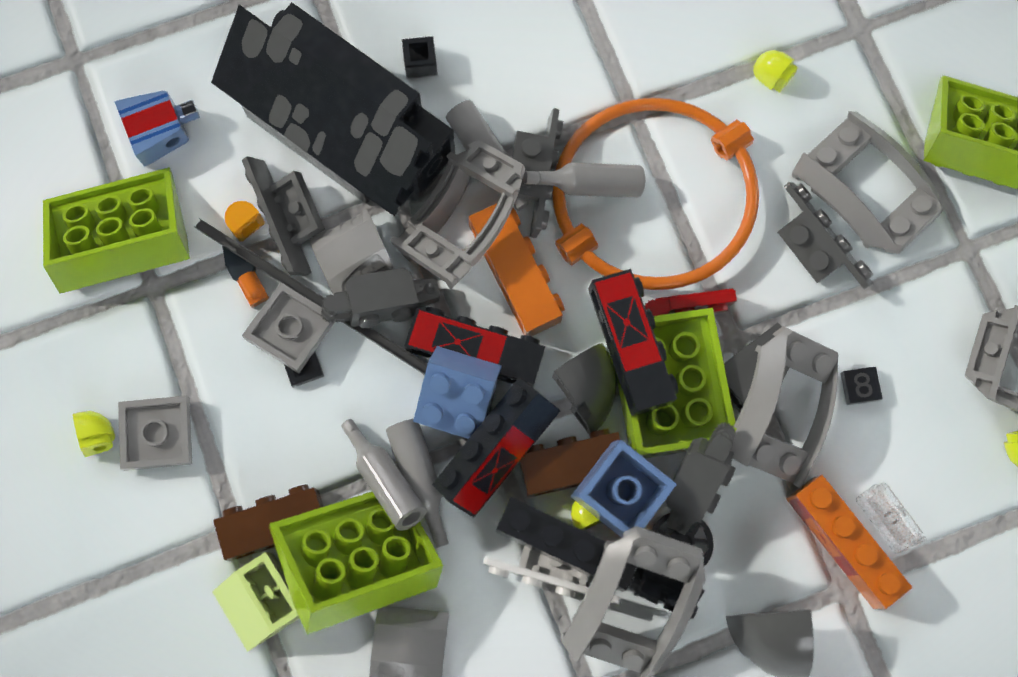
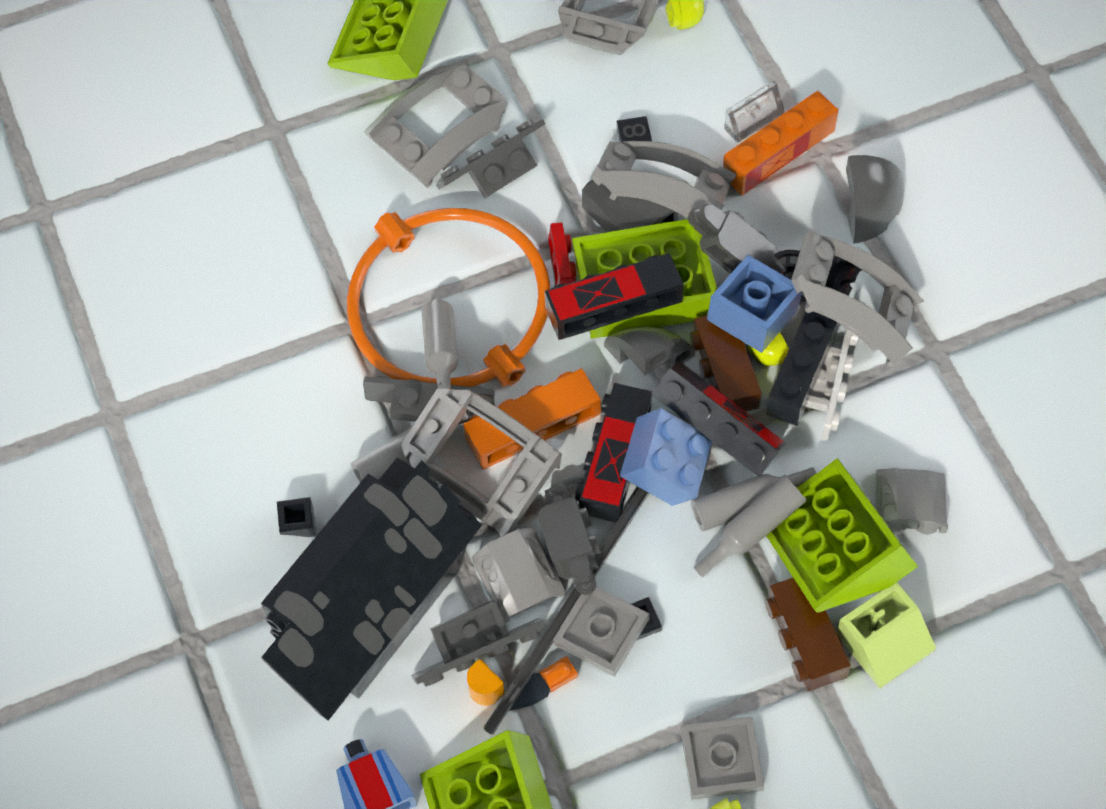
camera: 85 degrees left, 15 degrees down
neon yellow piece [753,50,798,93] -> none

